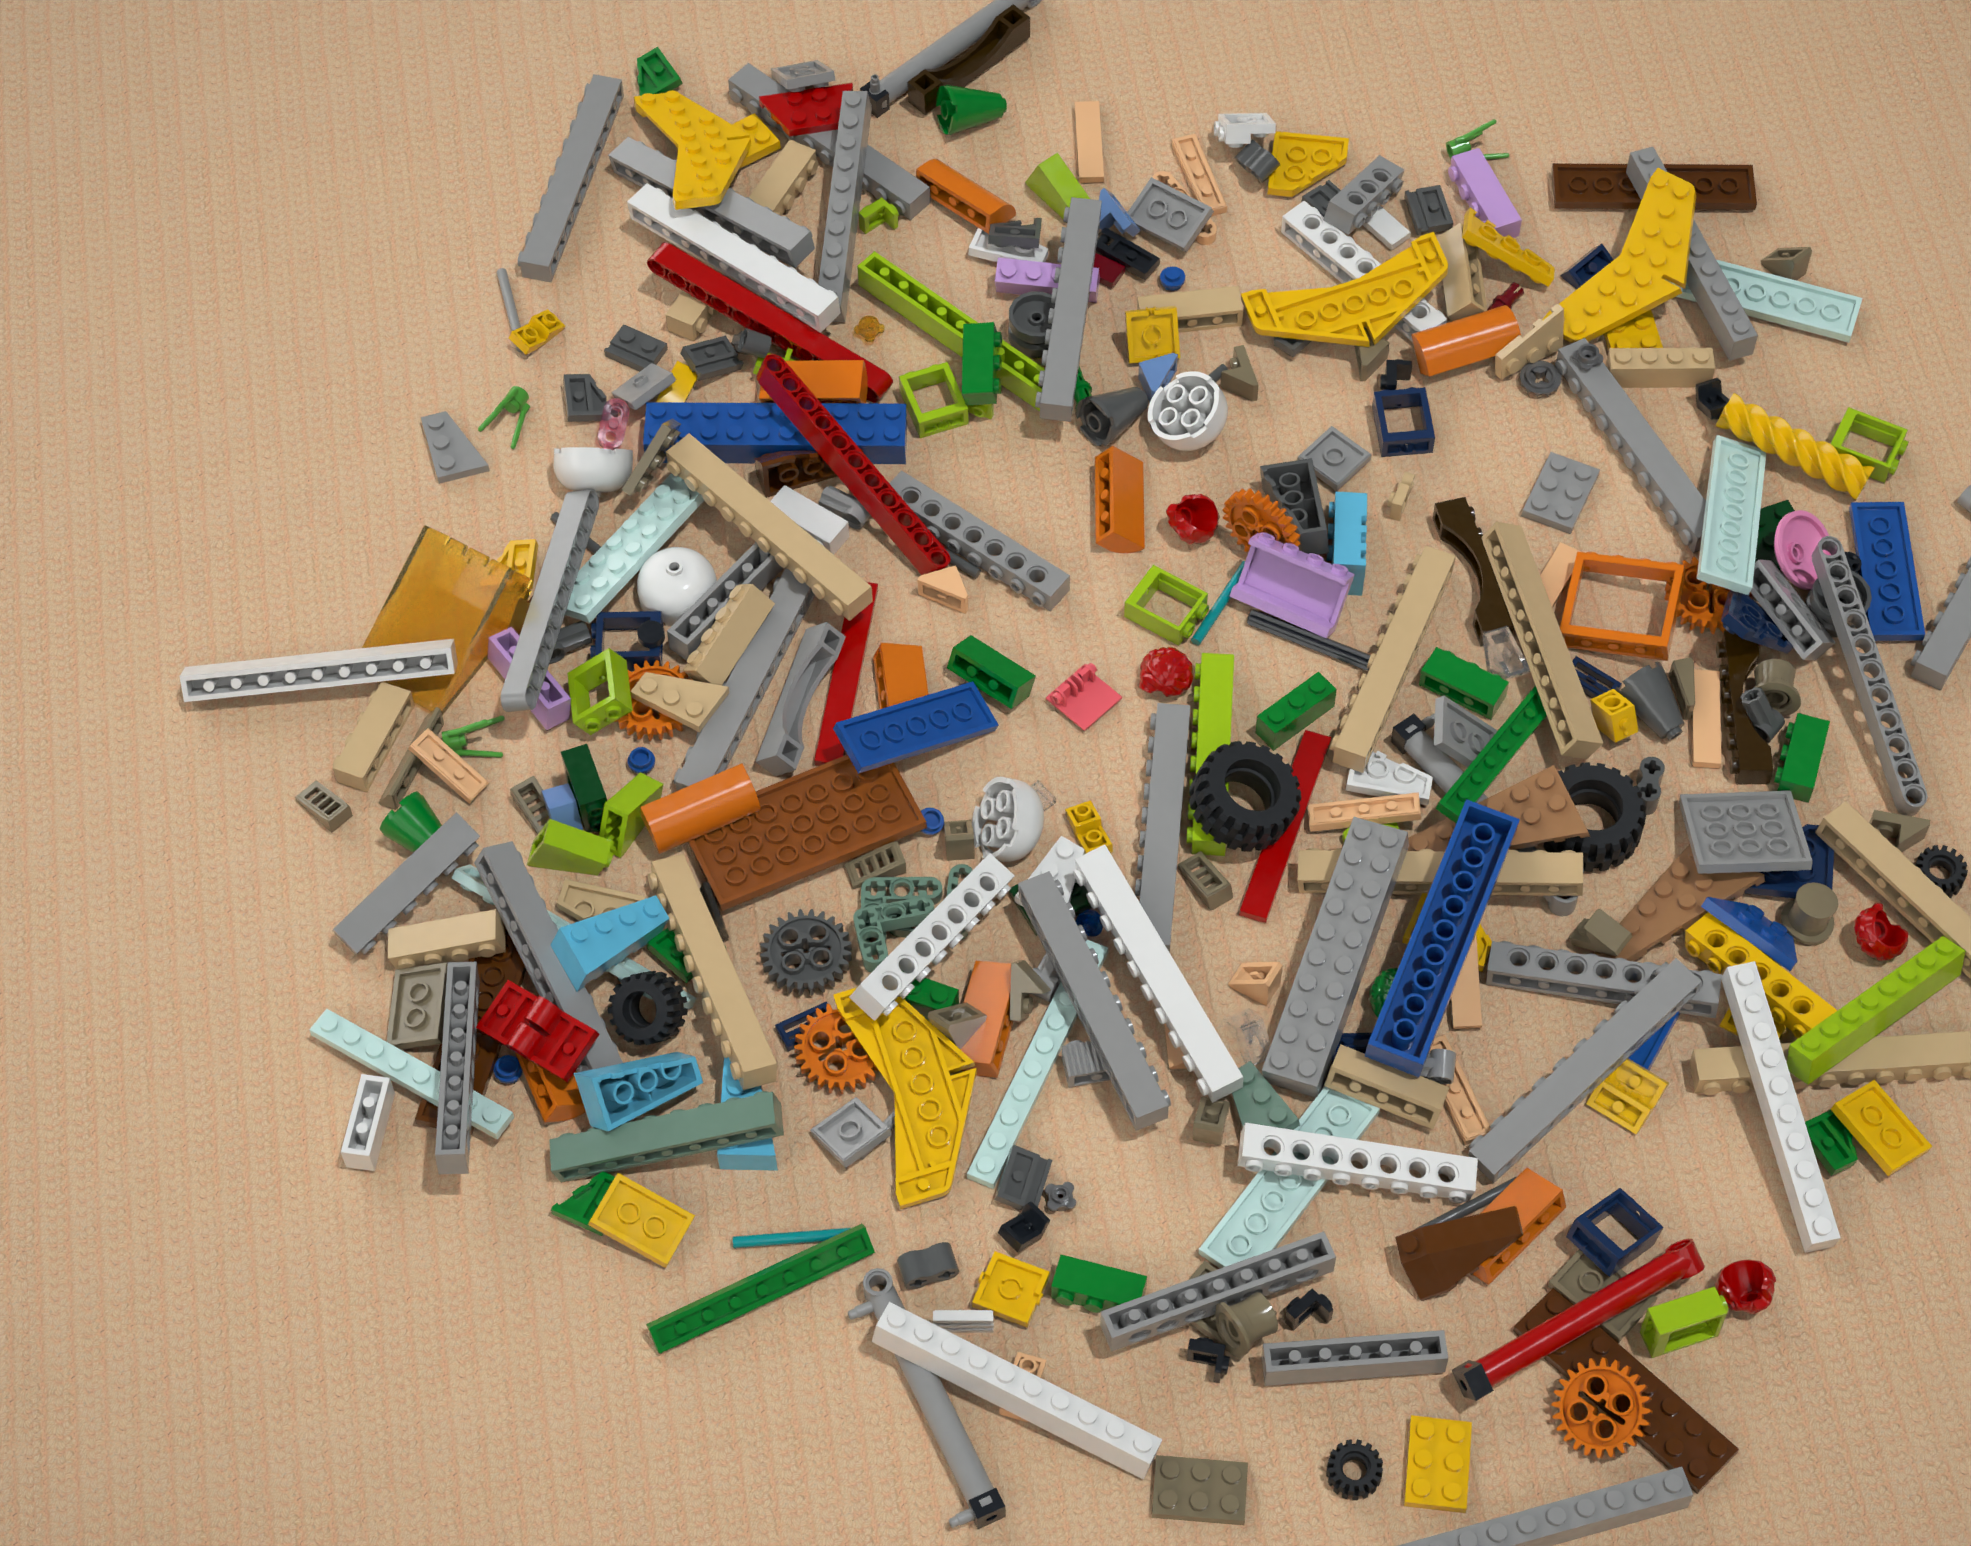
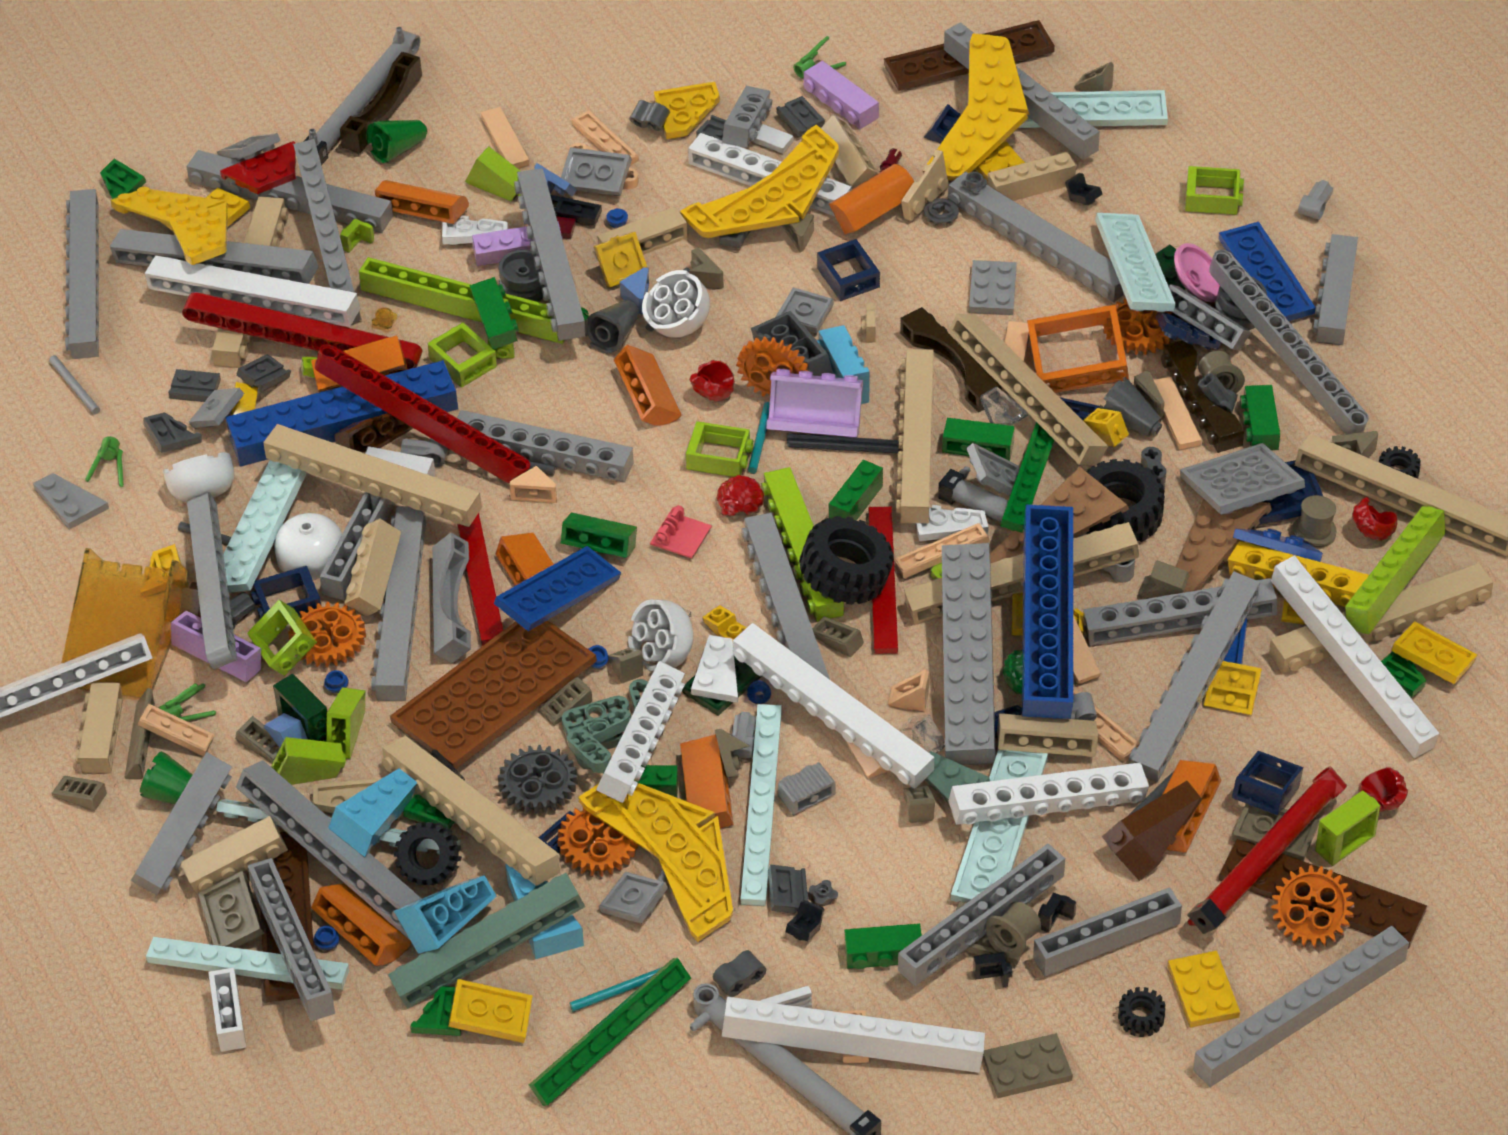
camera: 20 degrees left, 10 degrees down
red plate [476,980,600,1083] -> none
yellow slope [508,309,565,355] -> none
clear pink plate [597,398,629,450] -> none
dark tan plate [622,418,681,496] -> none
tan wing [631,672,730,732] -> none
black tile [637,620,665,648] -> none
orange brick [640,763,761,854] -> none
dark grey piece [731,328,771,358] -> none
dark tan slope [928,1002,987,1049] -> none
yellow plate [972,1251,1050,1328] -> none
dark grey wing [988,218,1042,250] -> none
light grey brick [1018,871,1171,1131] -> none
white plate [1214,113,1276,148] -> none
black bracket [1380,359,1412,390] -> none
yellow wing [1462,207,1555,287] -> none
yellow piece [1715,393,1875,501] -> none

